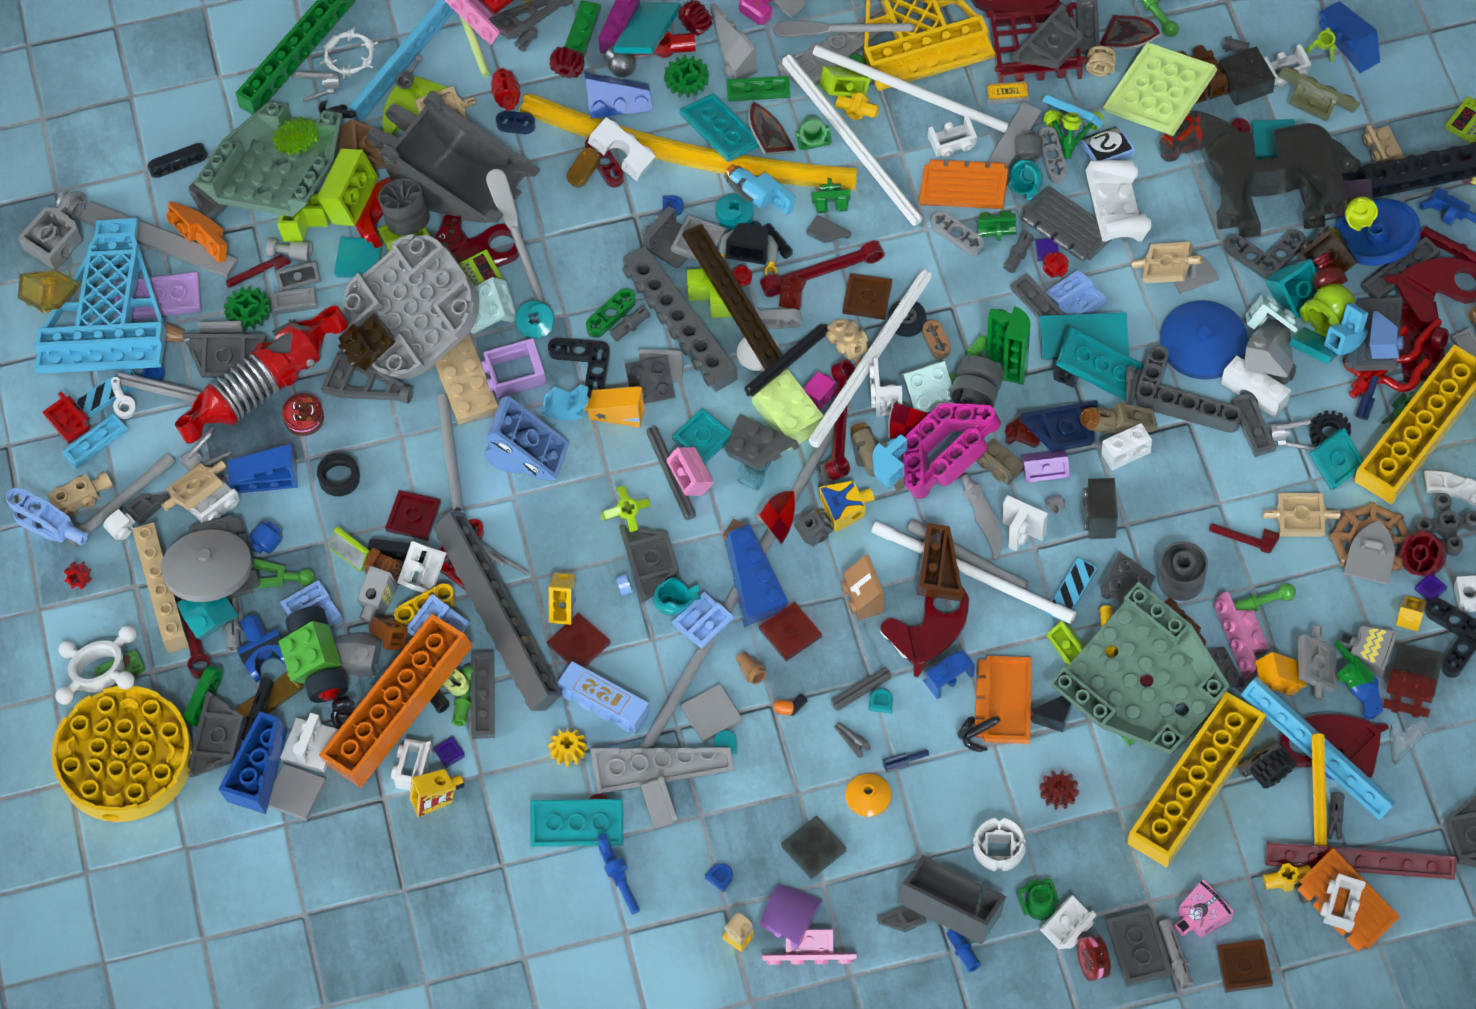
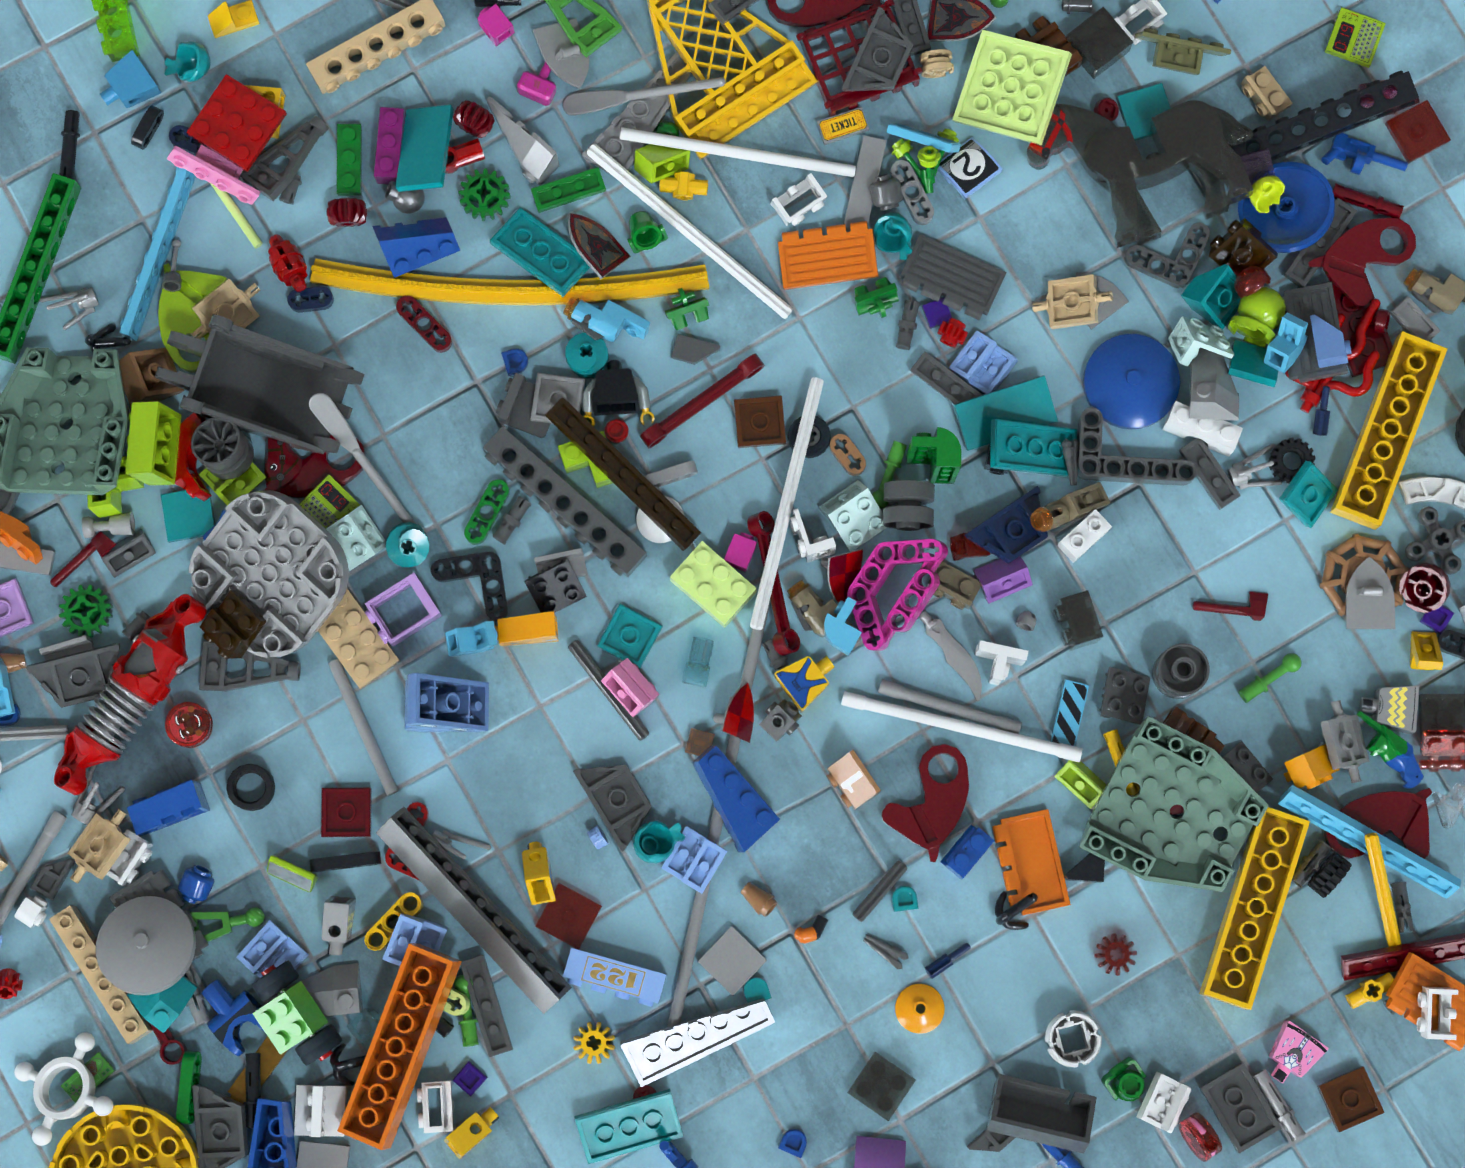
camera: 20 degrees left, 20 degrees up
clear neon green gear [272,117,319,155] -> none
light grey tile [272,287,318,315] -> none
white piece [320,27,378,79] -> none
dark orange leg [364,548,404,585] -> none
dark orange leg [369,617,408,650] -> none
white window [397,541,446,593] -> none
pearl gold tile [566,148,600,187] -> none
white arch [588,117,655,181] -> none
lime piece [600,485,651,532] -> none
light grey panel [640,776,677,830] -> none
dark grey wing [725,414,800,470] -> none
black axle [744,324,828,397] -> none
clear red plate [759,602,822,662] -> none
black axle [764,223,793,259] -> none
clear red bracket [779,274,807,310] -> none
tan brick [826,318,868,367] -> none
reddish brown wedge [917,523,964,602] -> none
light grey beam [931,211,984,256] -> none
white piece [1085,160,1151,242] -> none
bright pink bracket [1213,592,1270,680] -> none
tan plate [1263,493,1340,537] -> none
dark red bush [1312,252,1334,270] -> none
dark green plate [1381,391,1414,424] -> none

